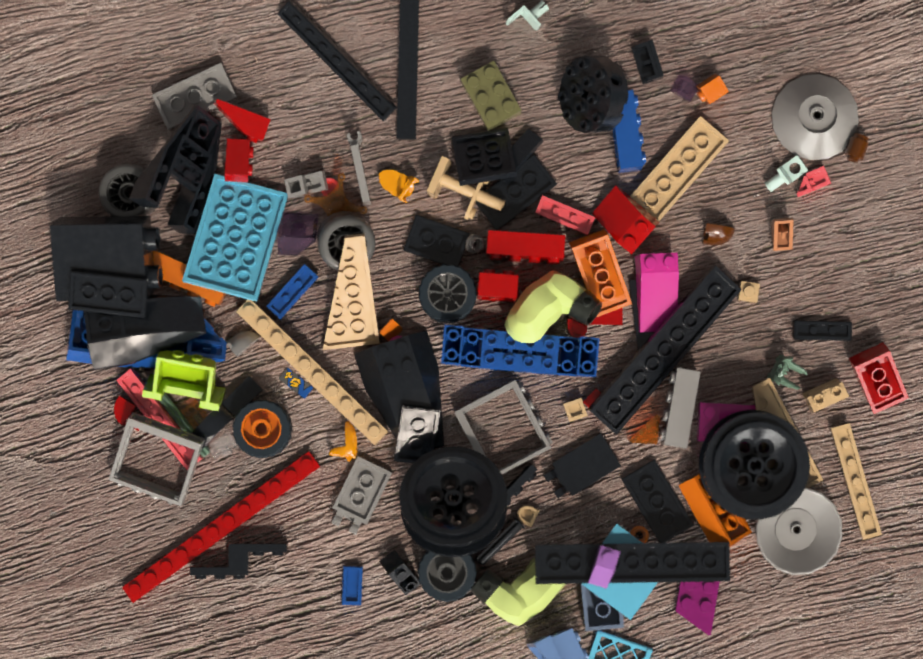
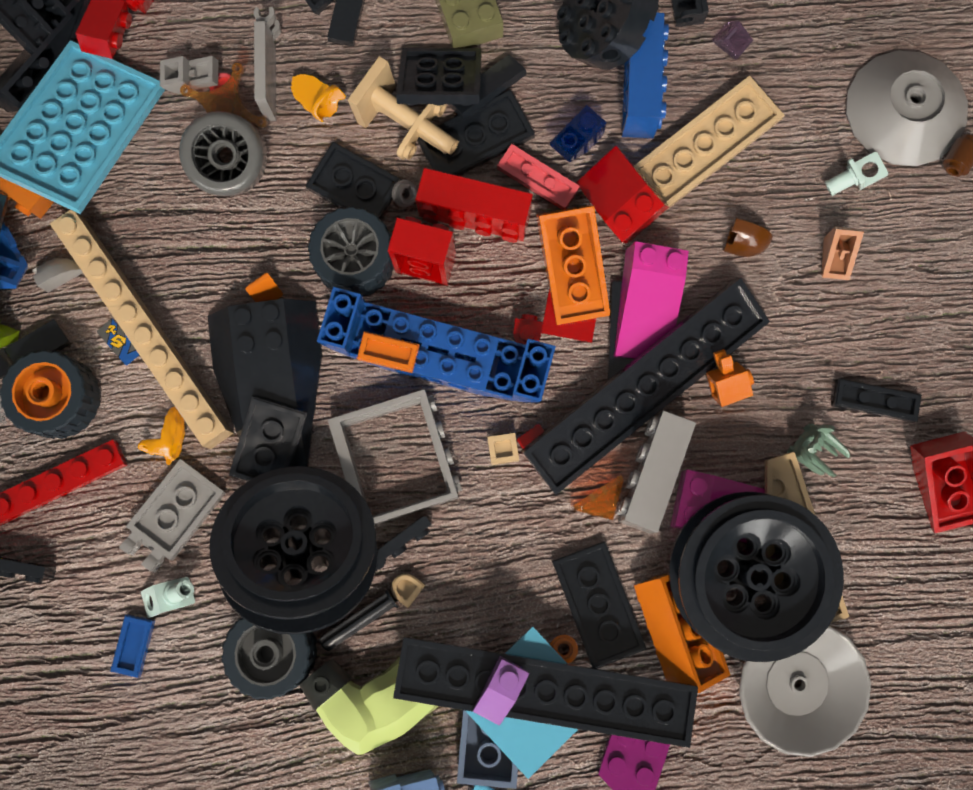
camera: 10 degrees right, 5 degrees down
blue plate [266,264,319,320] -> none
clear purple slope [277,213,319,255] -> none
tan wing [323,233,380,350] -> none
black slope [379,550,421,595] -> none
yellowish green piece [505,270,602,343] -> none
black tile [543,433,621,498] -> none
orange brick [696,74,729,104] -> none
tan plate [738,281,760,303] -> none
coral slope [797,166,832,197] -> none
tan window [802,378,849,413] -> none
tan plate [830,423,882,540] -> none
none -> light aqua bracket [141,577,195,618]
none -> orange tile [357,331,420,373]
none -> clear blue slope [549,105,607,163]
none -> orange brick [706,349,754,407]

